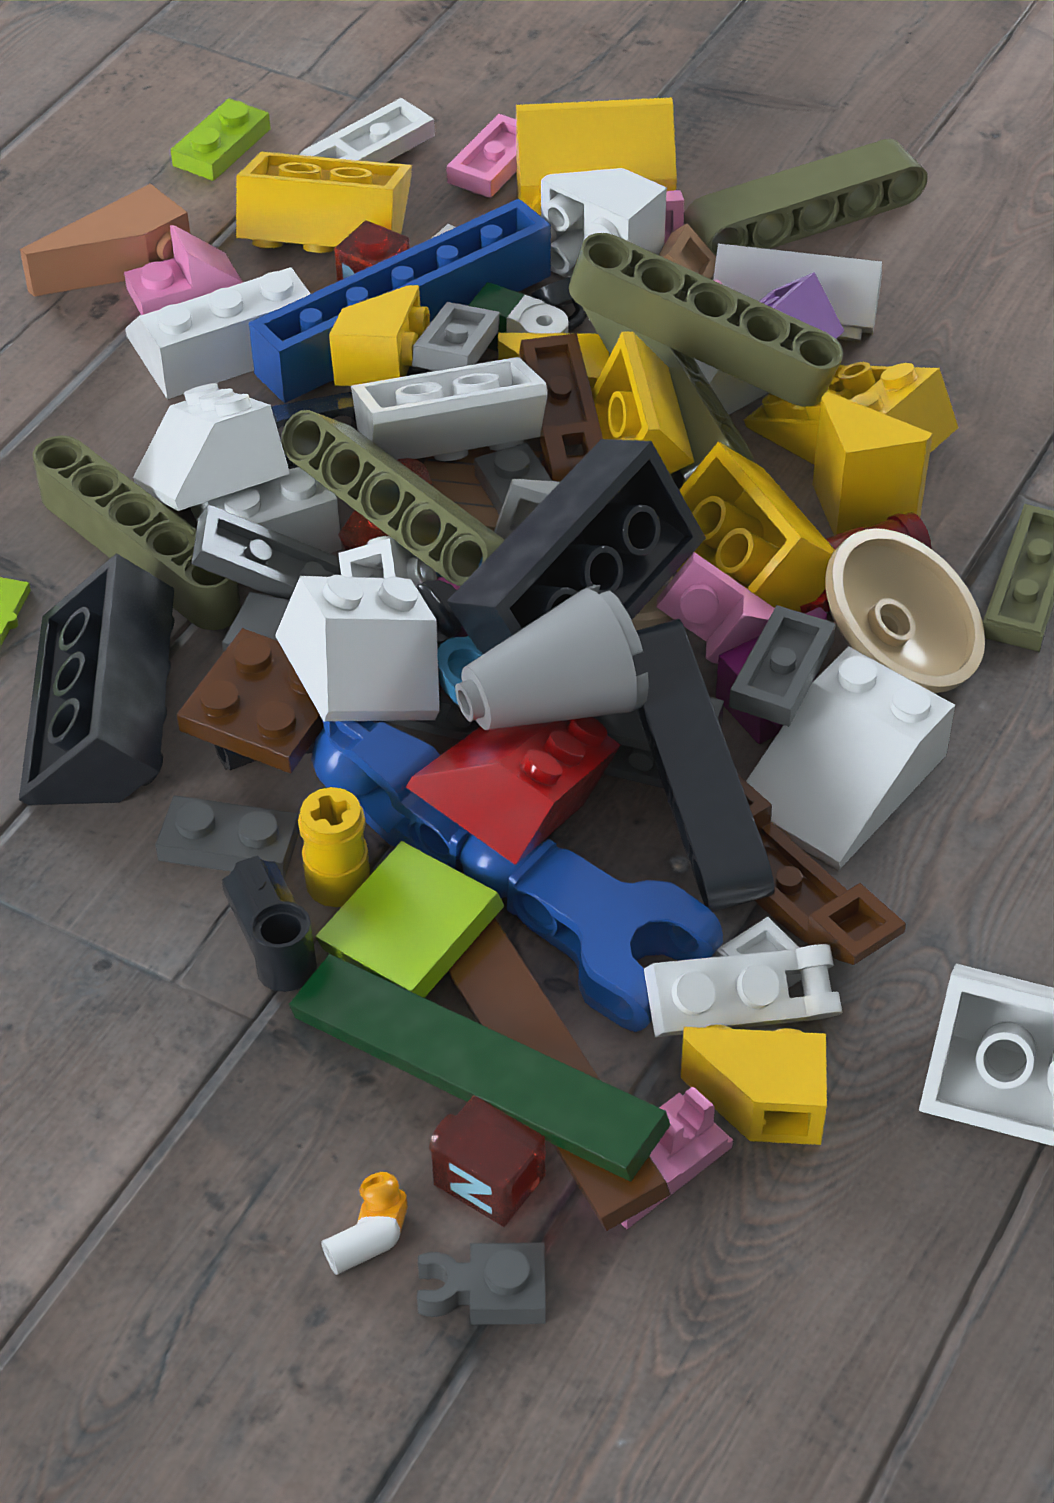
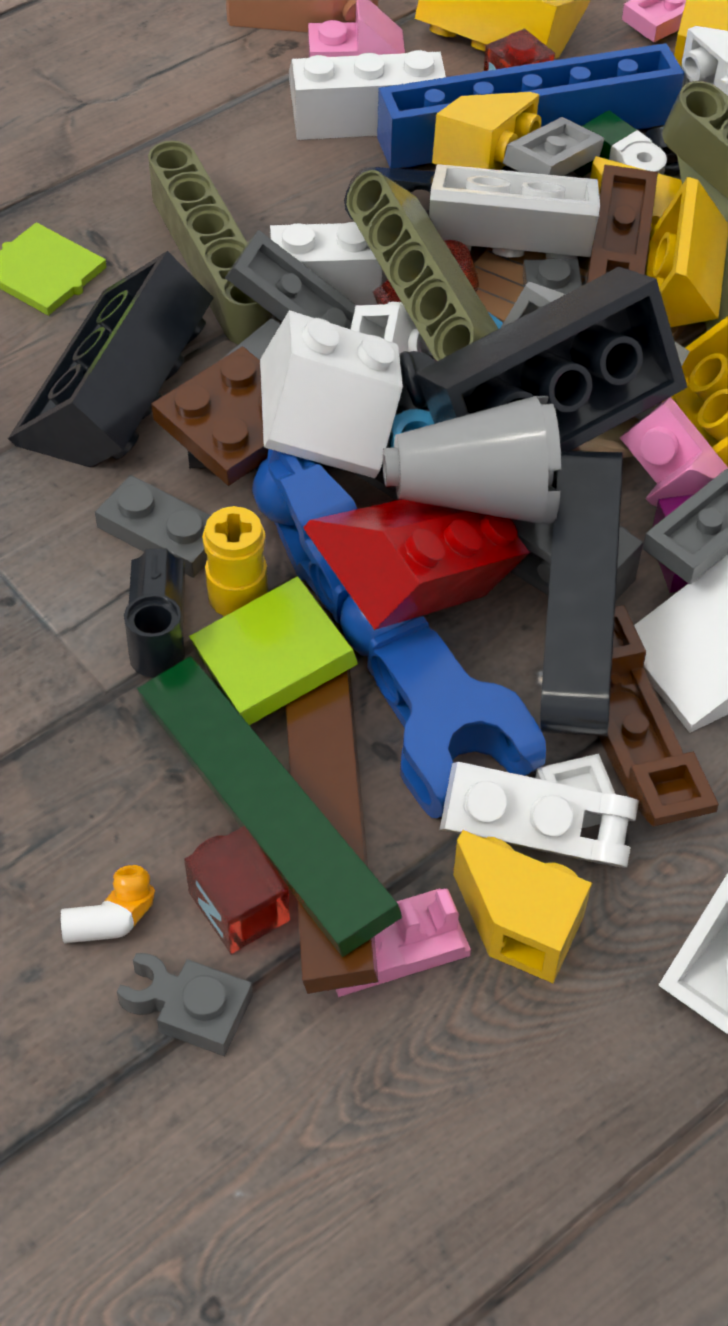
camera: 20 degrees right, 5 degrees up
white slope [133,383,290,511] -> none

